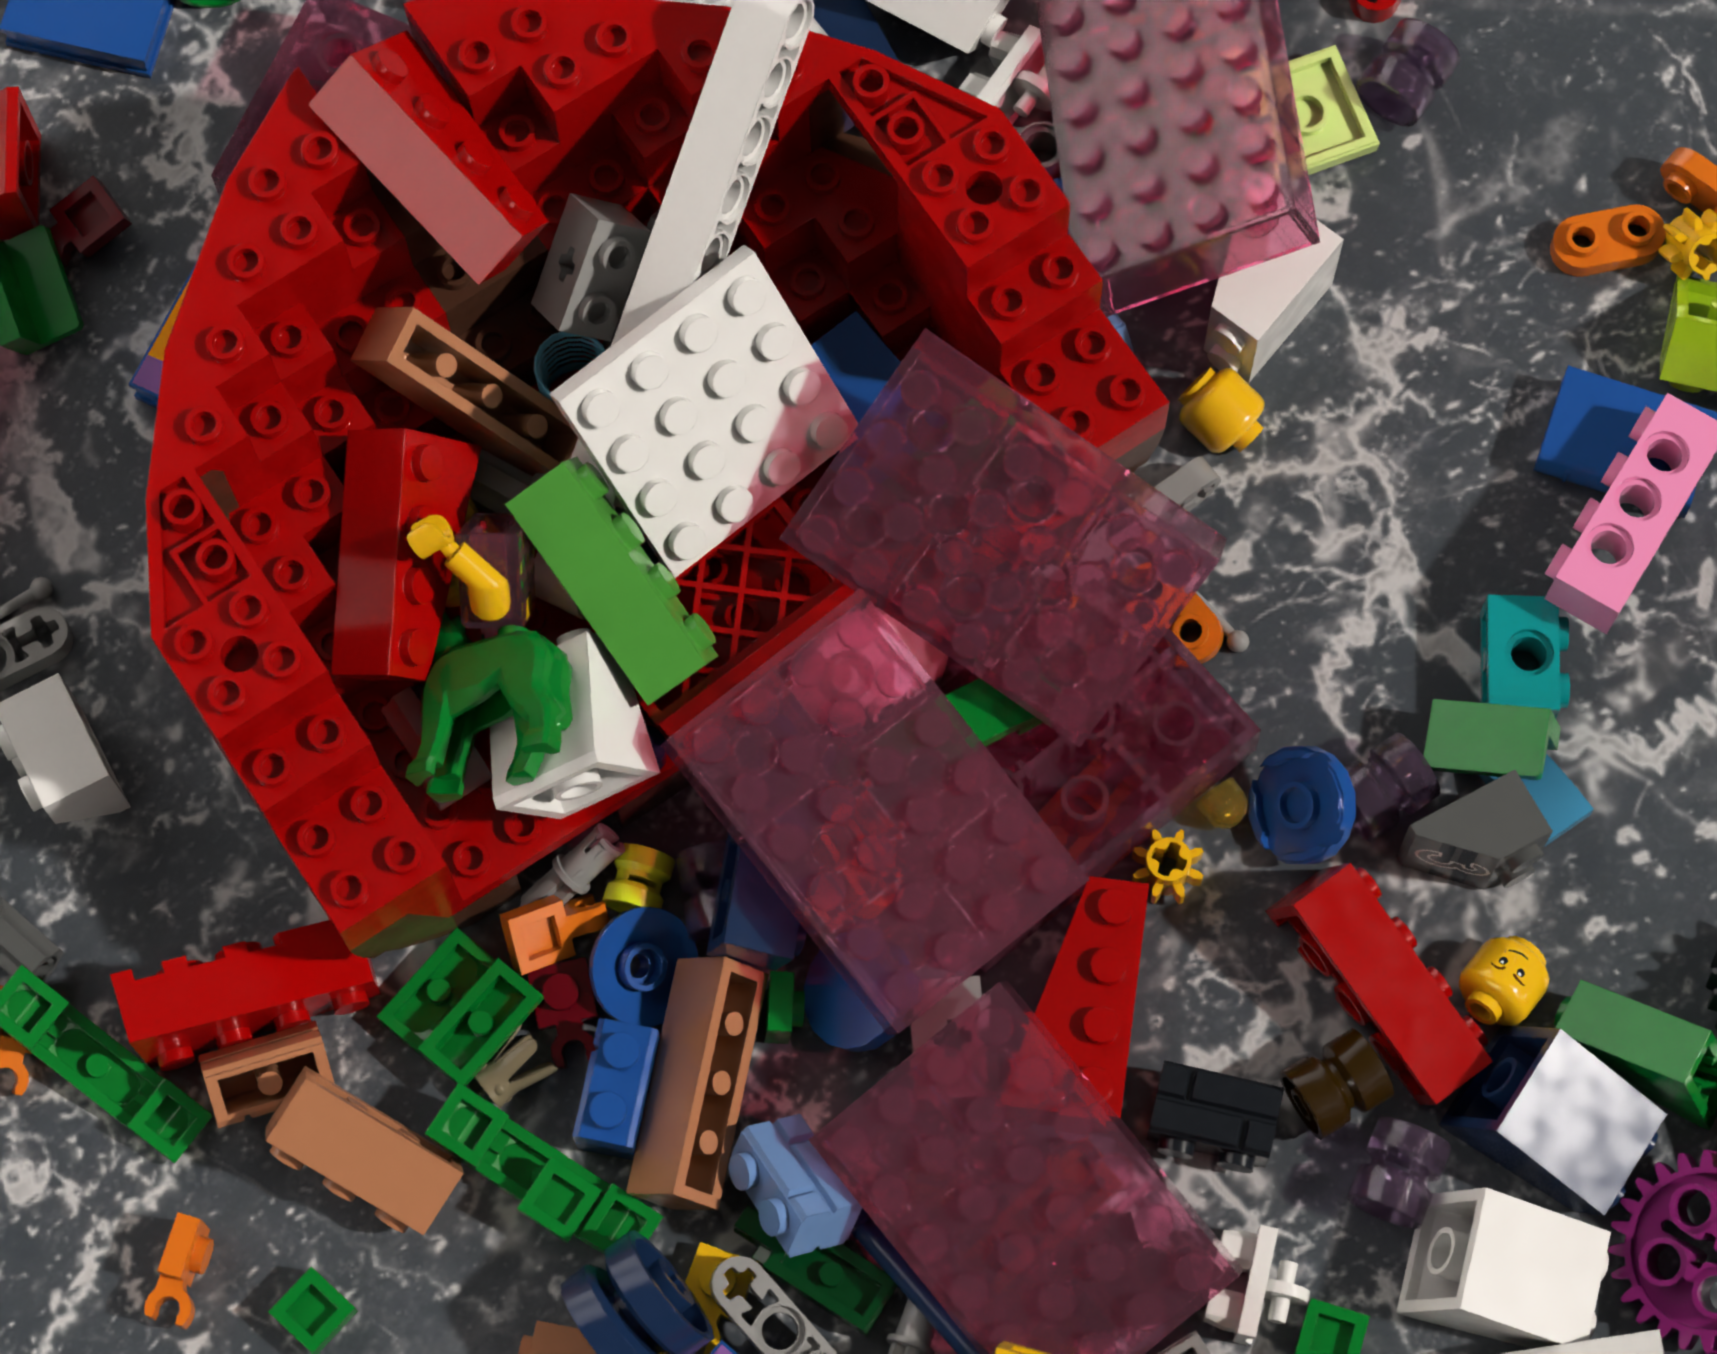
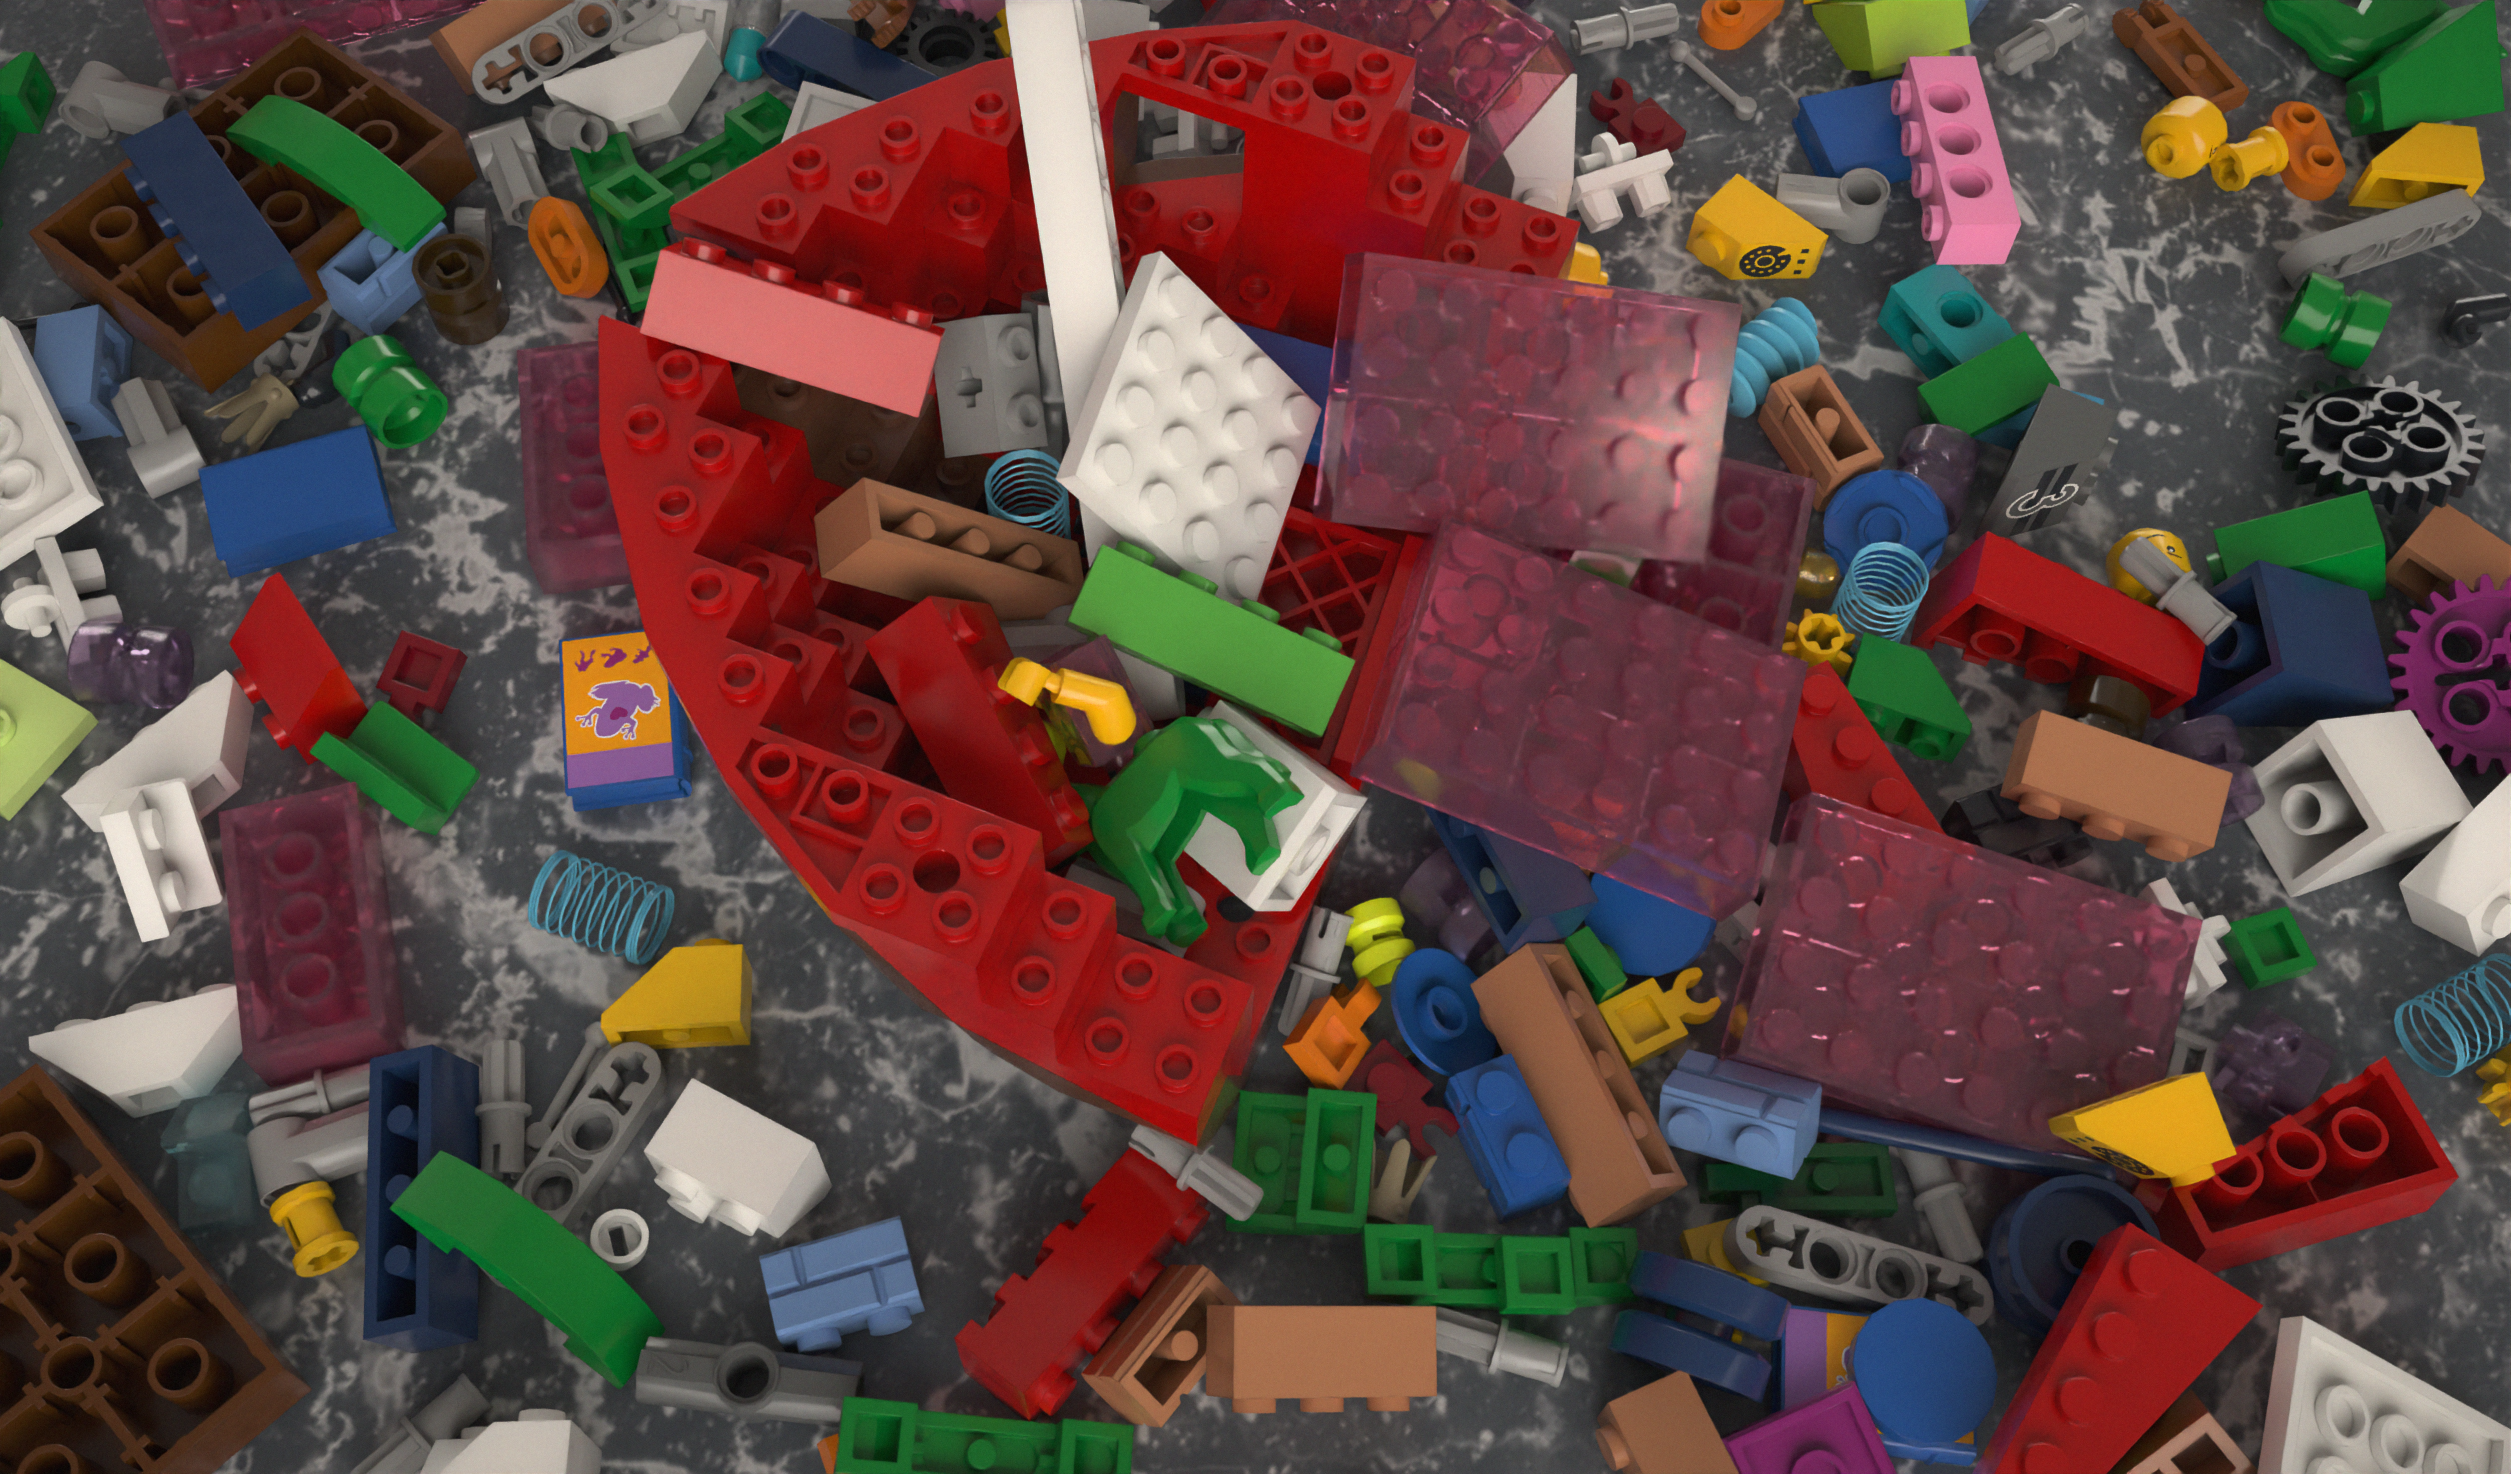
camera: 40 degrees left, 10 degrees down
none -> medium azure piece [528,850,674,965]
none -> yellow slope [600,938,753,1049]
none -> medium blue brick [759,1216,925,1356]
none -> light grey axle [1128,1124,1264,1221]
none -> light grey axle [1436,1306,1570,1388]
none -> white hips [1567,132,1674,233]
none -> light grey axle [1569,2,1679,56]
none -> dark red plate [1588,77,1687,160]
none -> yellow plate [1596,967,1722,1070]
none -> light grey hinge [1669,40,1757,121]
none -> yellow slope [1685,173,1829,280]
none -> medium azure piece [1692,297,1820,418]
none -> nougat brick [1757,364,1884,512]
none -> light grey piece [1773,168,1891,244]
none -> medium azure piece [1827,541,1929,658]
none -> green slope [1843,632,1972,764]
none -> nougat brick [2000,709,2233,862]
none -> light grey axle [2118,537,2237,646]

